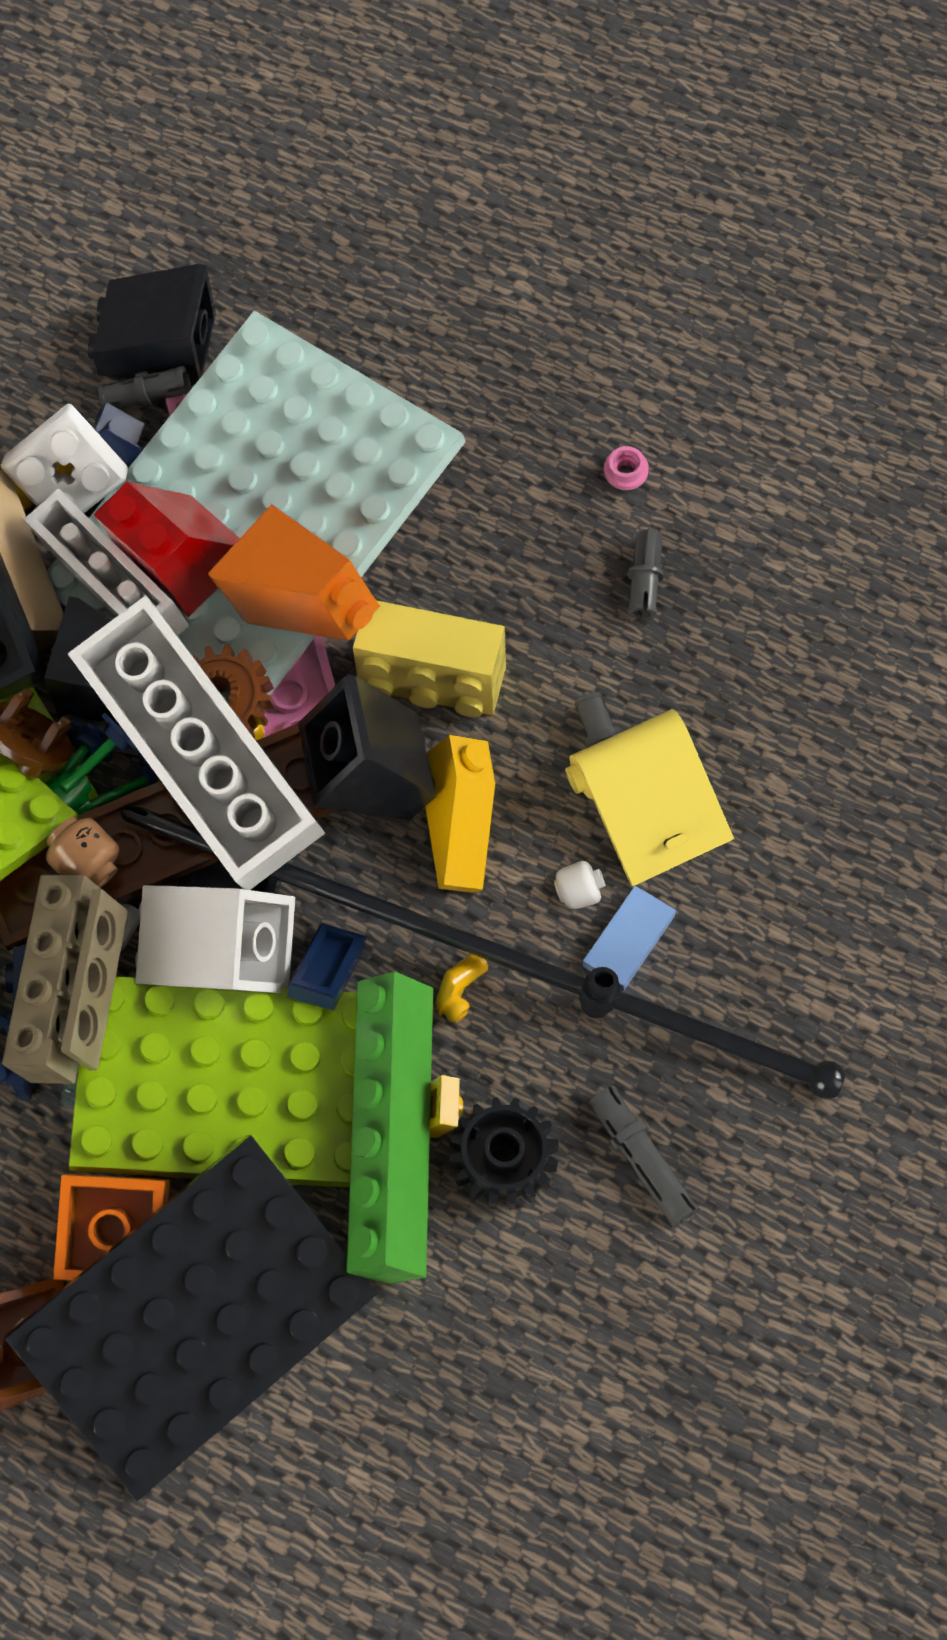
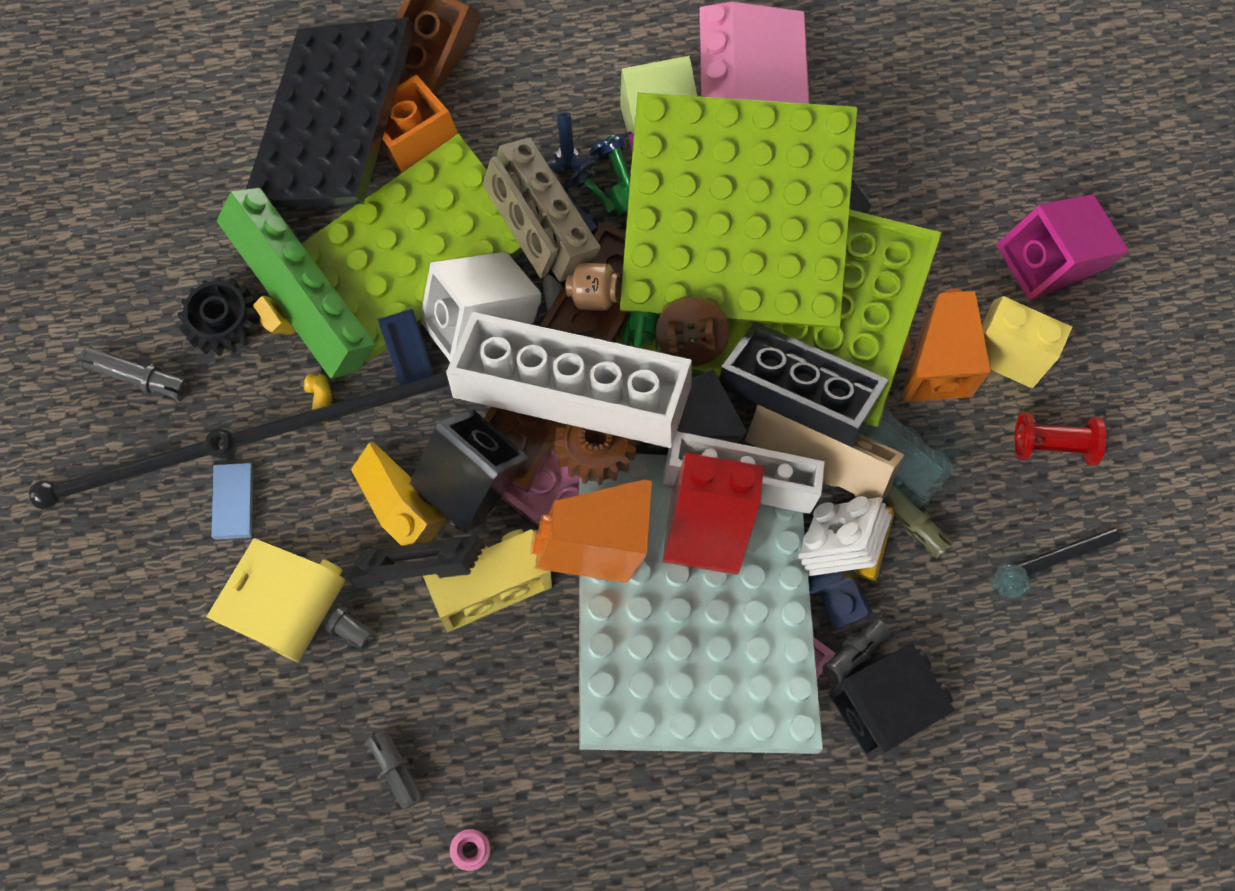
camera: 135 degrees right, 5 degrees up
white piece [554,861,606,909] -> none
none -> black container [347,535,486,589]

